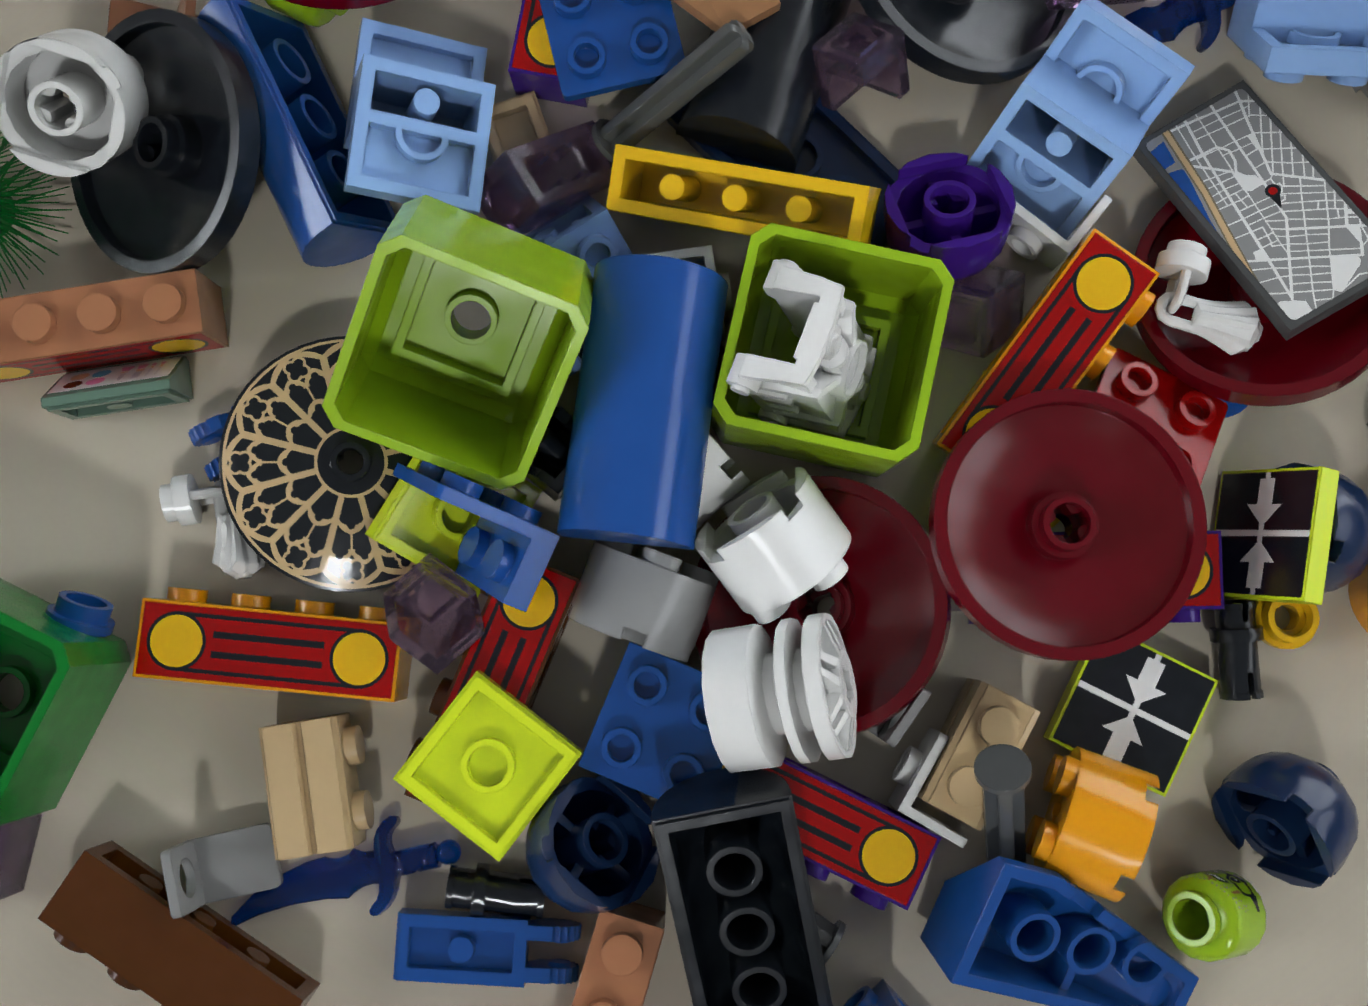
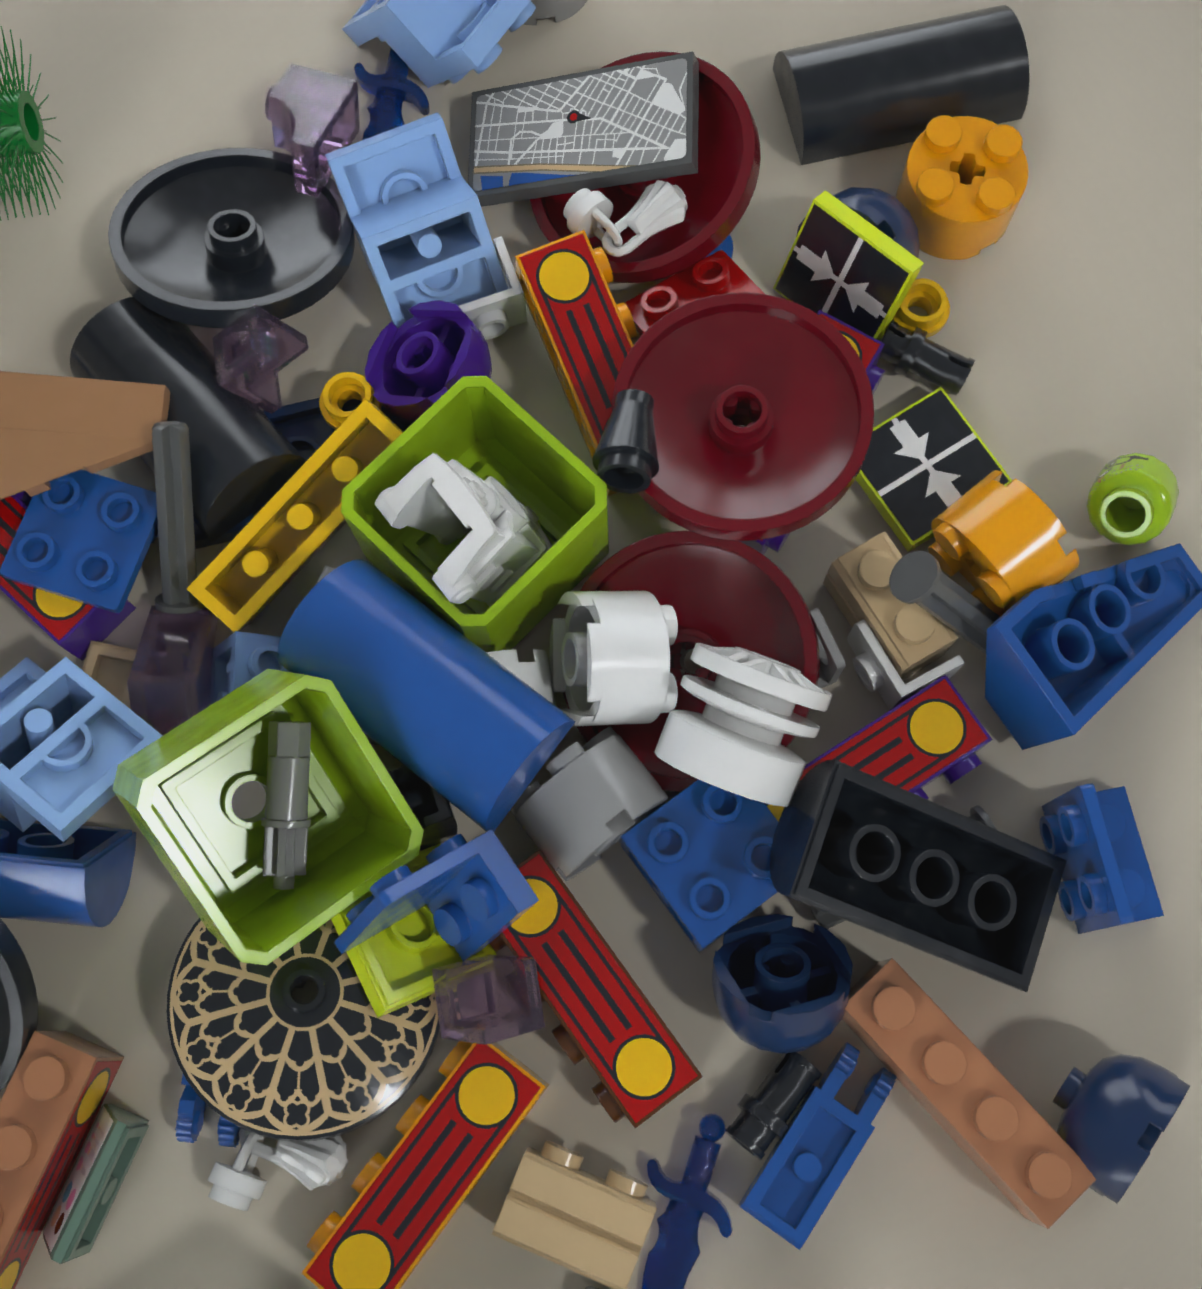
camera: 55 degrees left, 10 degrees down
neon yellow tile [393,670,584,862] -> none
panel [941,265,1026,358] -> none
dark blue cylinder [1211,752,1359,888] -> none
none -> light grey piece [261,721,311,890]
none -> yellow plate [319,372,382,430]
none -> black cone [592,389,659,494]

